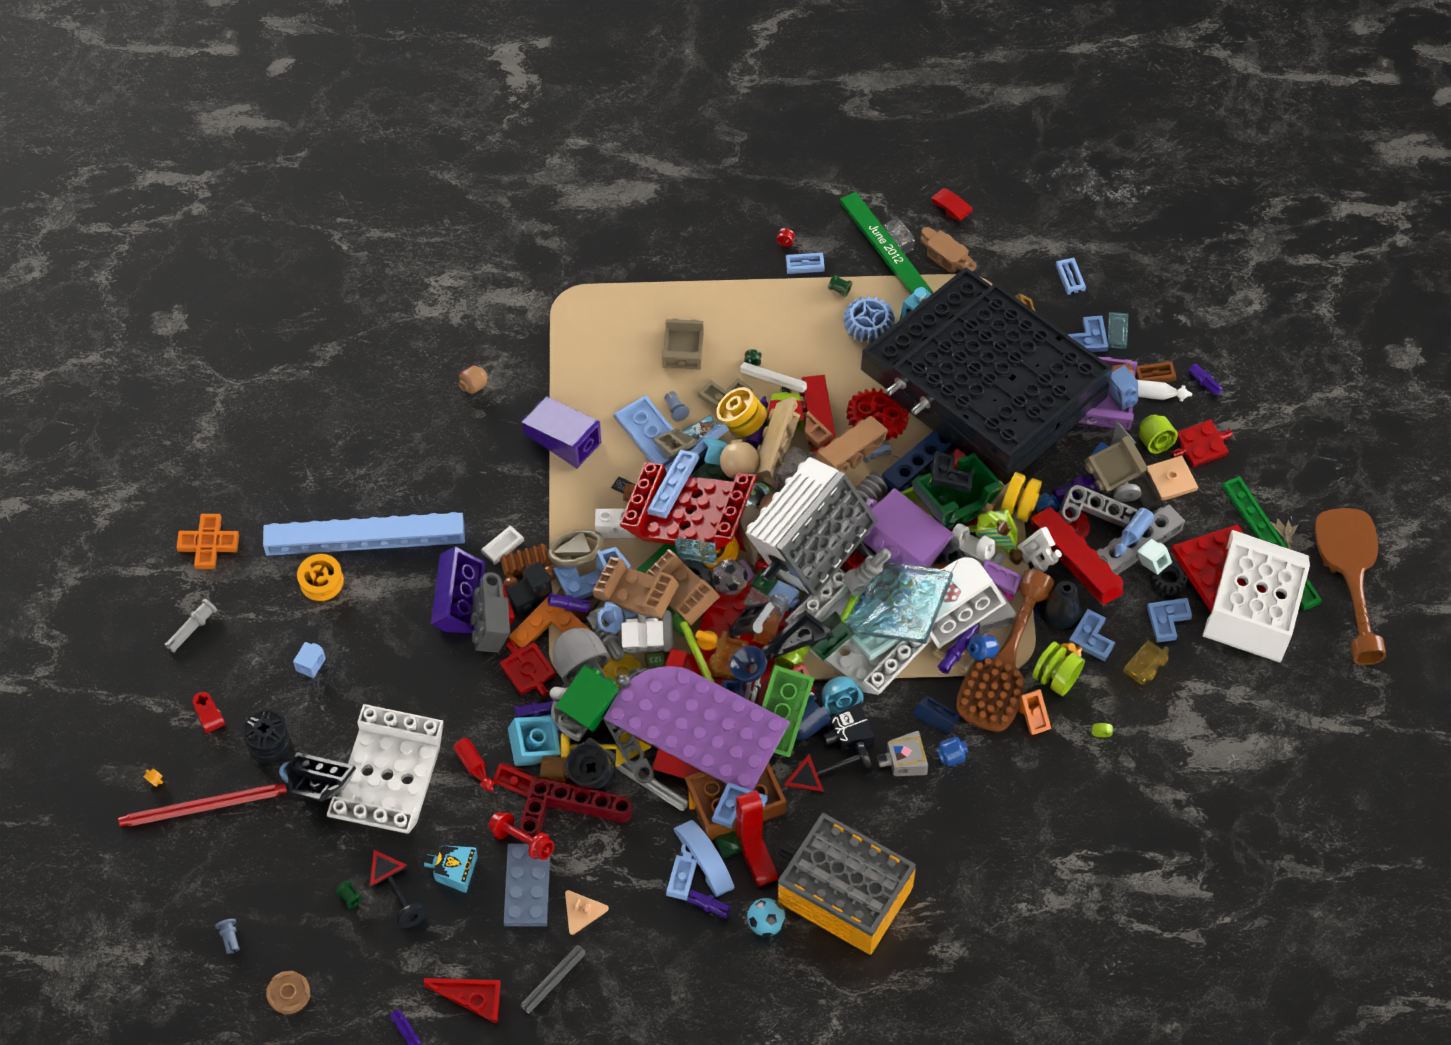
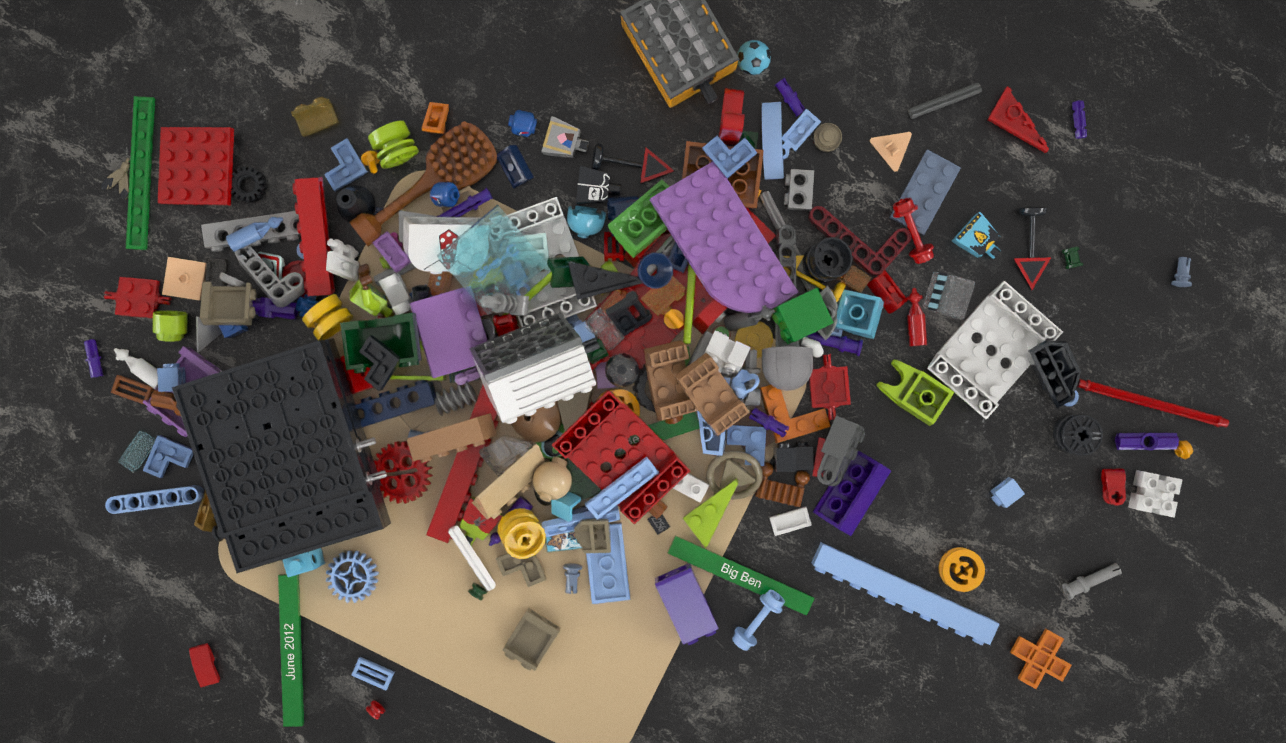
camera: 155 degrees left, 30 degrees up
medium nougat tile [266,971,310,1014] -> none
medium nougat head [458,365,488,394] -> none
clear light blue tile [675,538,717,563] -> none
nougat tile [805,411,833,448] -> none
dark green bush [828,274,853,297] -> none
clear light blue tile [845,597,890,636] -> none
clear leg [883,218,914,254] -> none
medium nougat hinge [921,227,976,273] -> none
light blue tile [1056,258,1086,295] -> none
lime tile [1092,723,1113,737] -> none
light aqua brick [1137,539,1172,575] -> none
medium blue plate [1147,598,1192,643] -> none
white slope [1203,530,1310,662] -> none
dark orange piece [1315,508,1386,665] -> none
none -> light blue beam [105,485,204,514]
none -> light aqua piece [258,252,285,280]
none -> green tile [667,535,815,616]
none -> lime wing [683,479,739,548]
none -> light blue piece [732,590,785,651]
none -> light grey brick [784,169,814,211]
none -> dark tan plate [813,123,842,152]
none -> lime brick [877,360,954,426]
none -> clear slope [922,272,975,320]
none -> dark purple piece [1115,432,1179,450]
none -> white brick [1128,470,1182,518]

